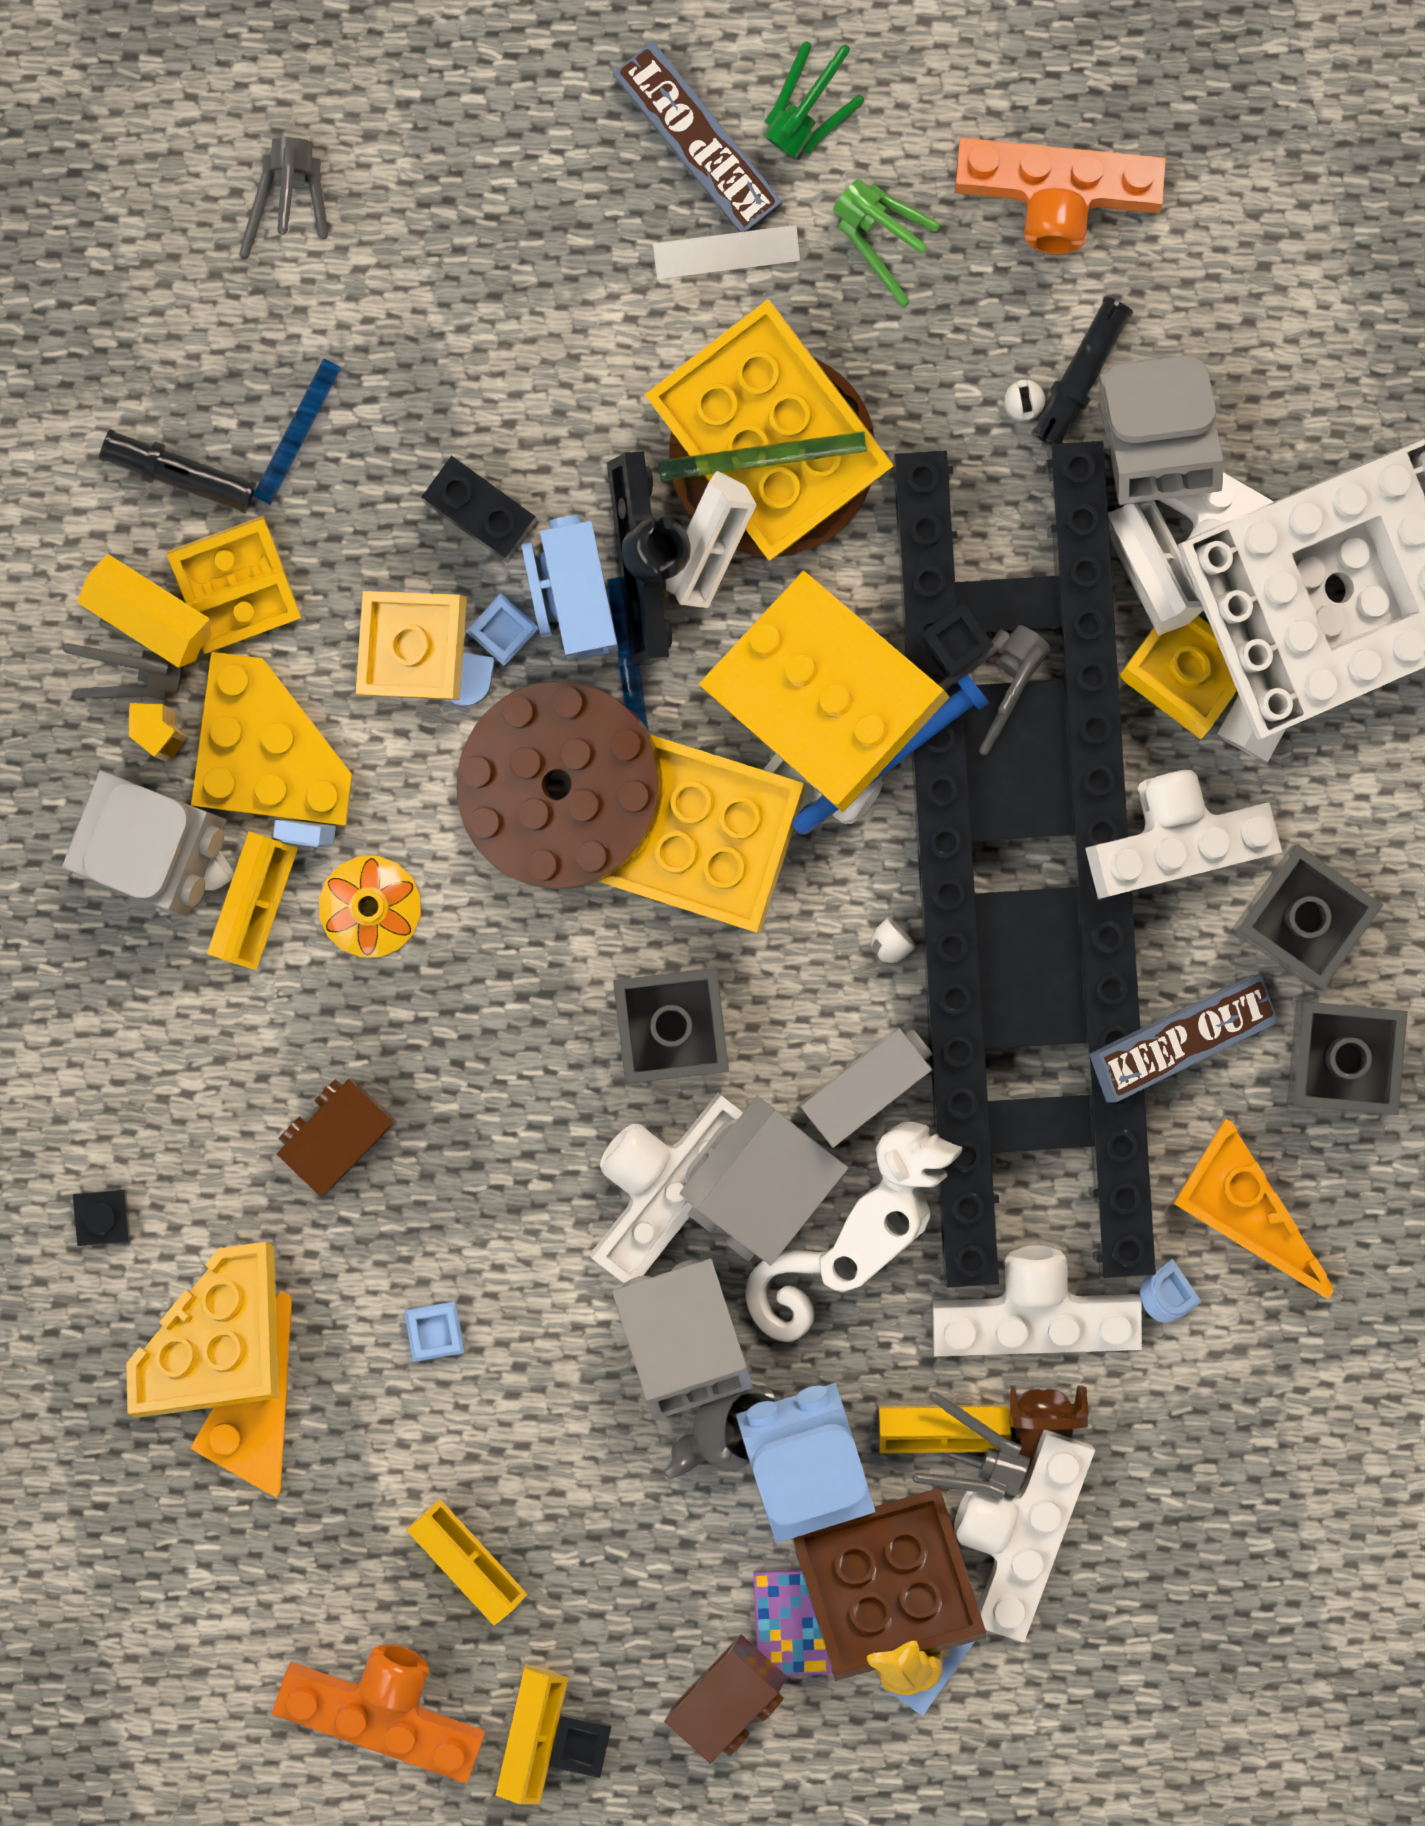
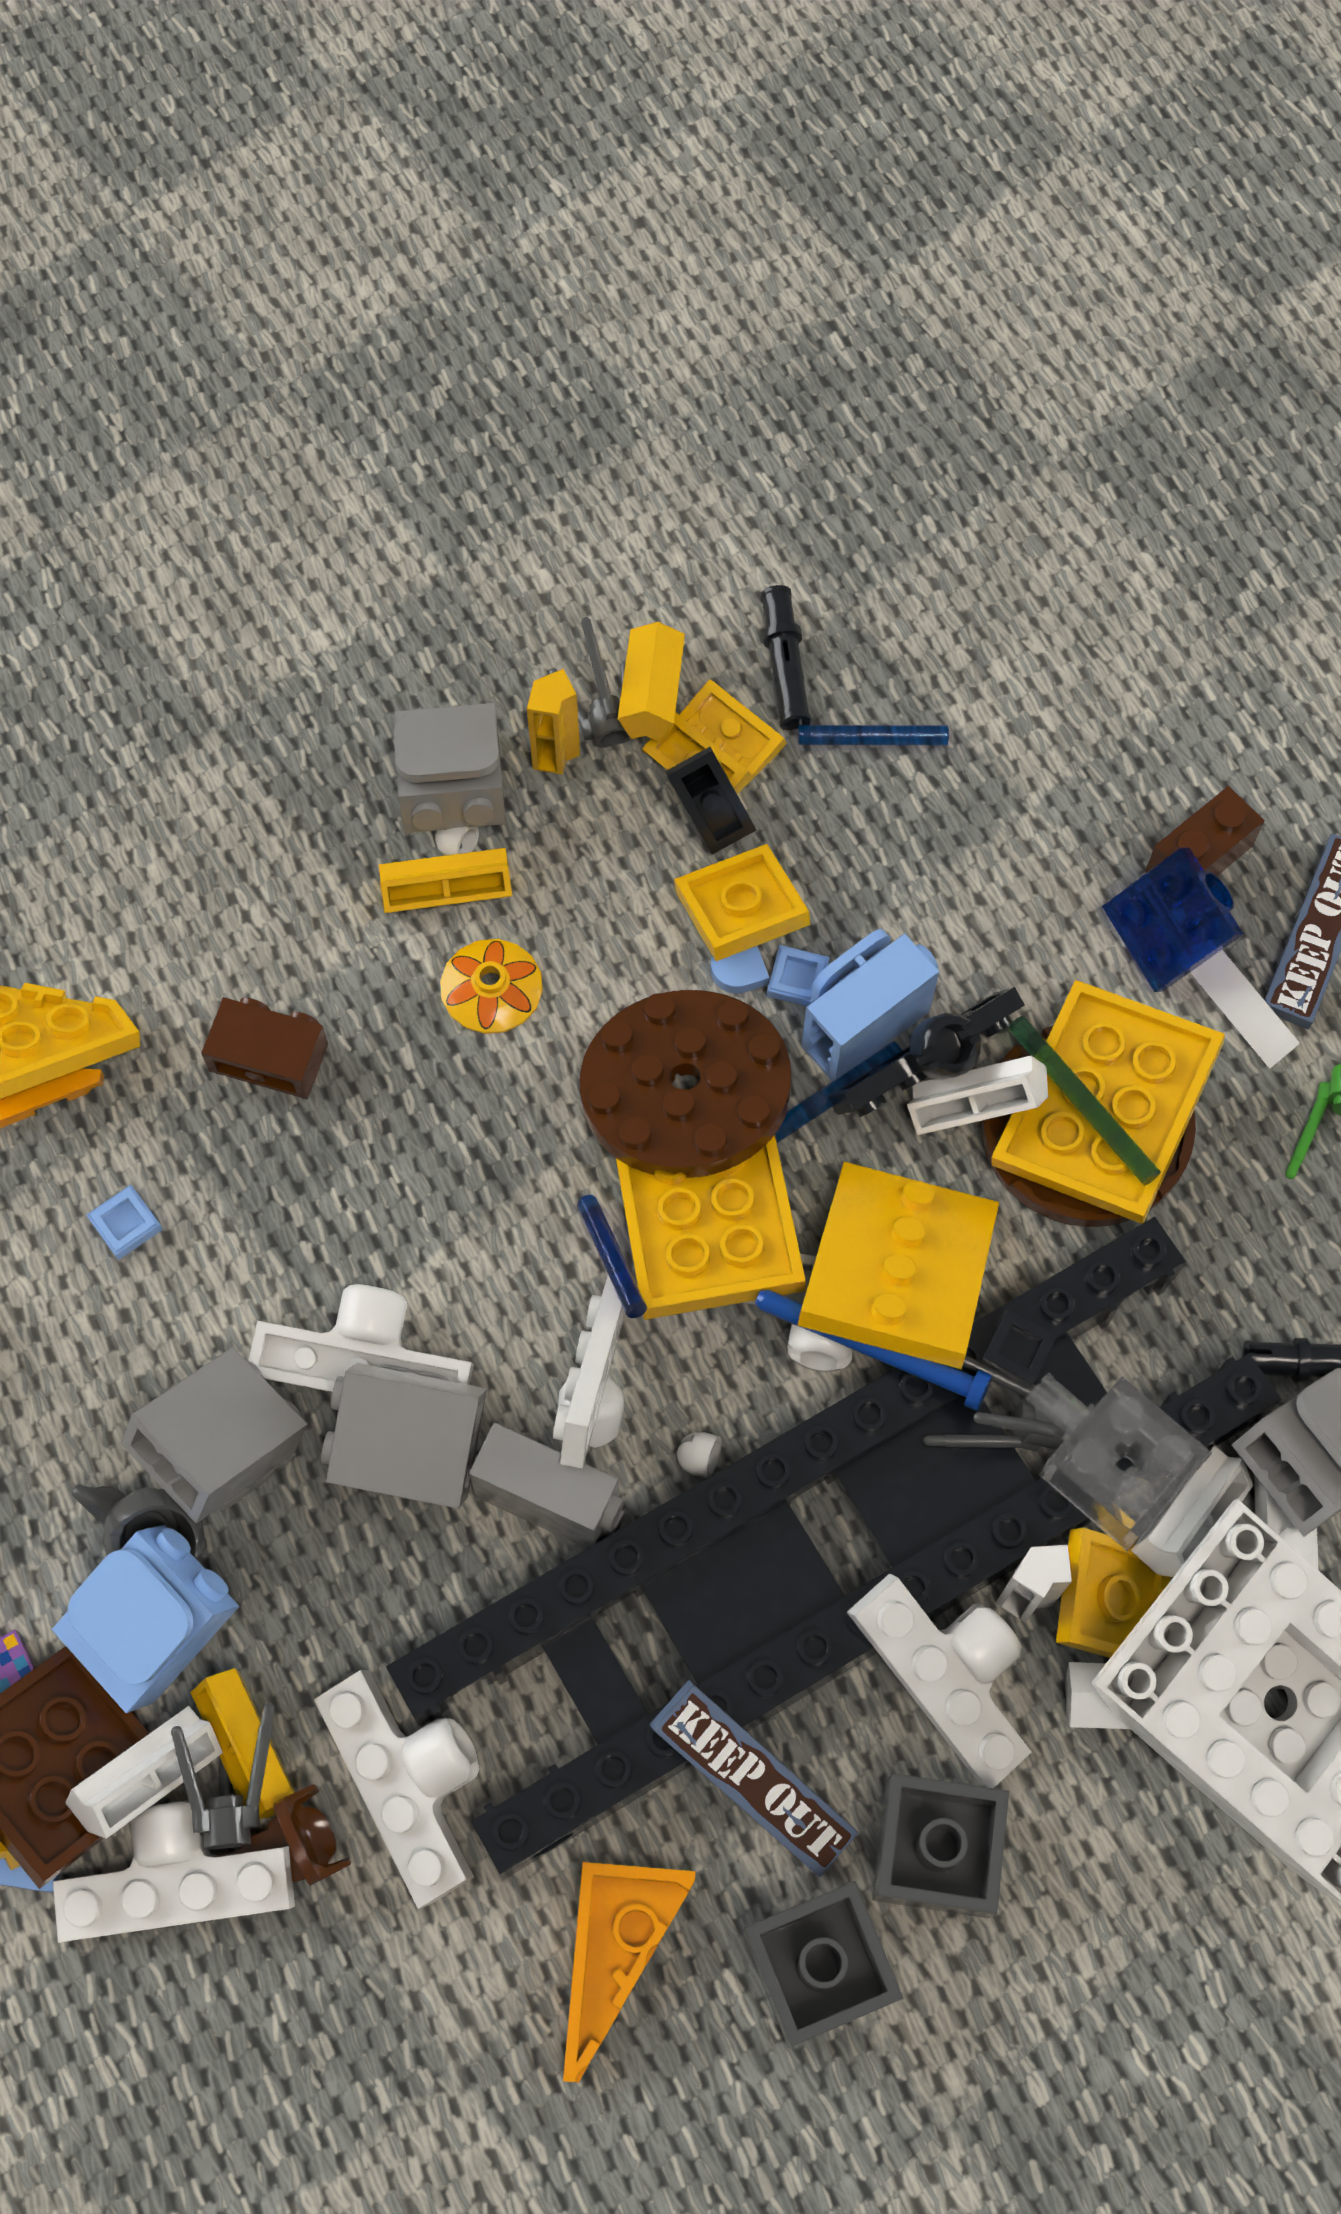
camera: 60 degrees right, 20 degrees down
black plate [73,1189,131,1246] -> none
yellow plate [191,652,353,826] -> none
dark grey plant [239,137,328,259] -> none
light blue tile [273,820,336,847] -> none
black brick [421,455,538,563] -> none
dark grey brick [613,968,729,1084] -> none
white animal [745,1122,962,1342] -> none
white hinge [1004,379,1046,422] -> none
light blue tile [1140,1259,1202,1323] -> none
none -> white piece [65,1706,223,1839]
none -> white plate [553,1275,629,1469]
none -> clear blue bar [577,1195,647,1318]
none -> black slope [665,747,756,855]
none -> white piece [995,1545,1072,1623]
none -> clear brick [1025,1373,1212,1551]
none -> clear blue plate [1102,847,1244,992]
none -> reddish brown brick [1145,786,1265,906]

